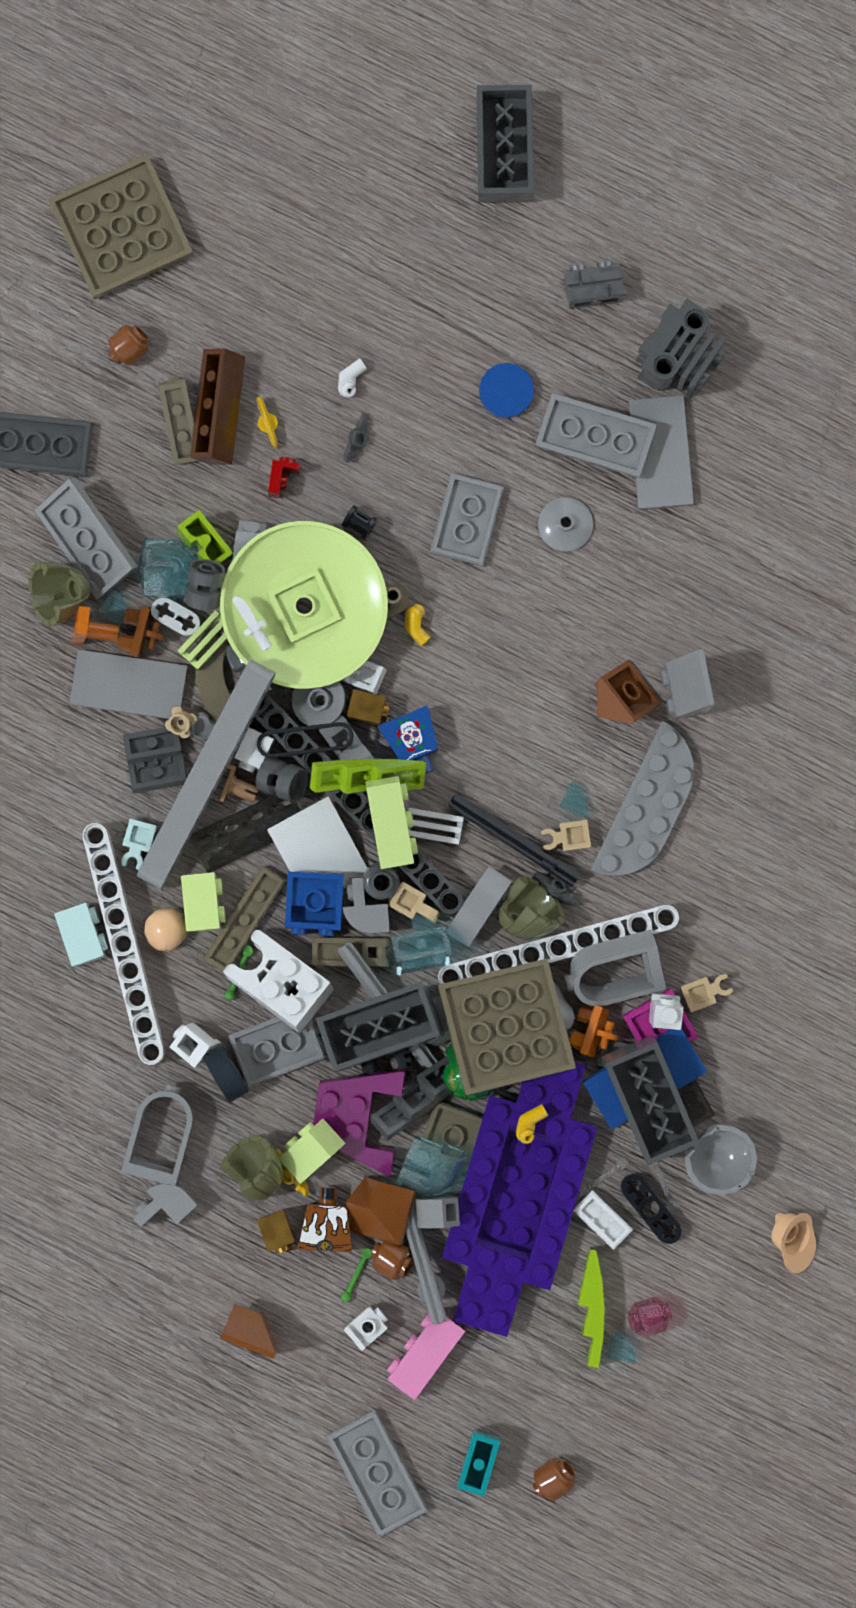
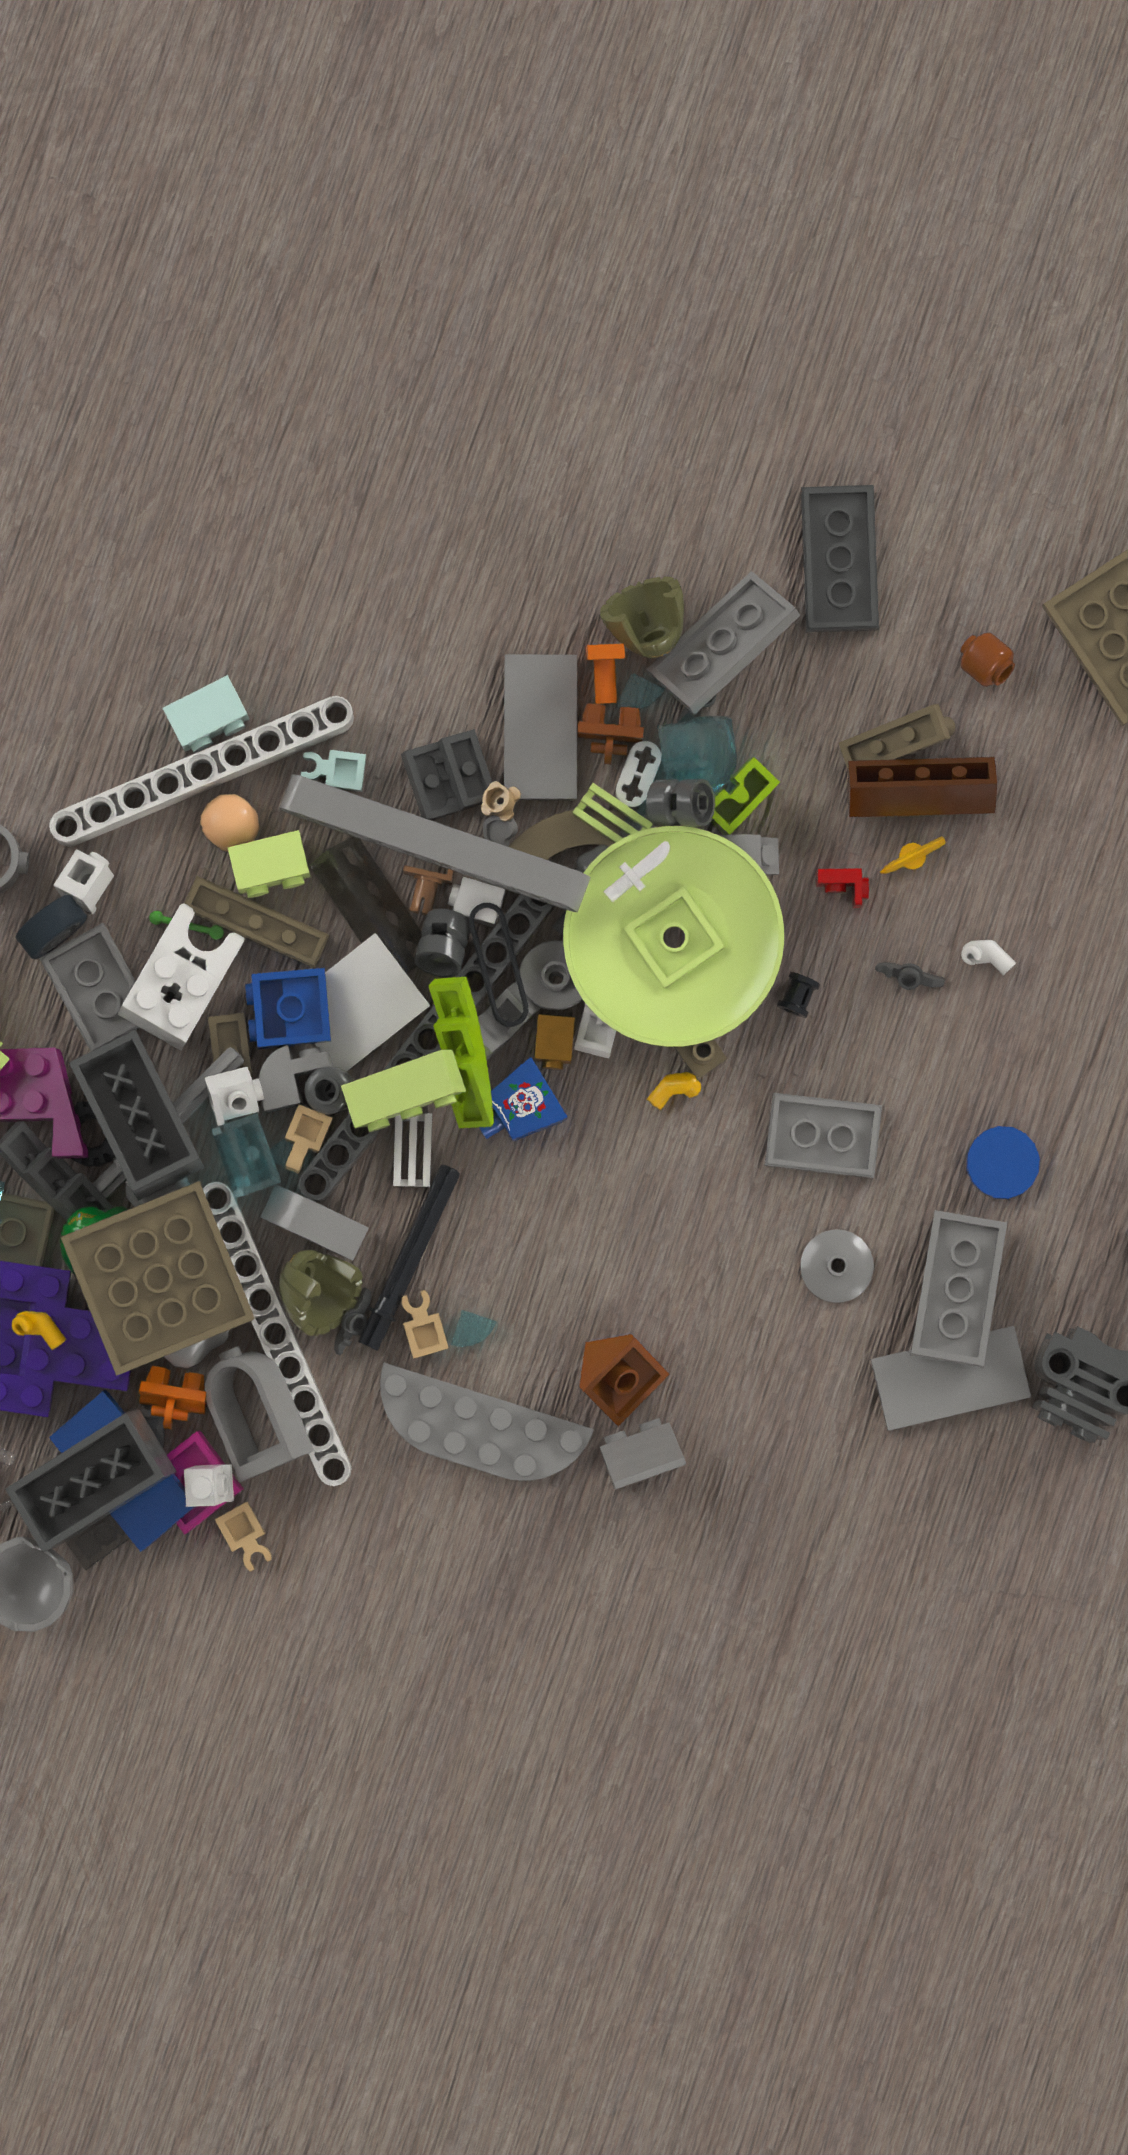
camera: 75 degrees right, 0 degrees up
none -> white brick [205,1067,264,1126]

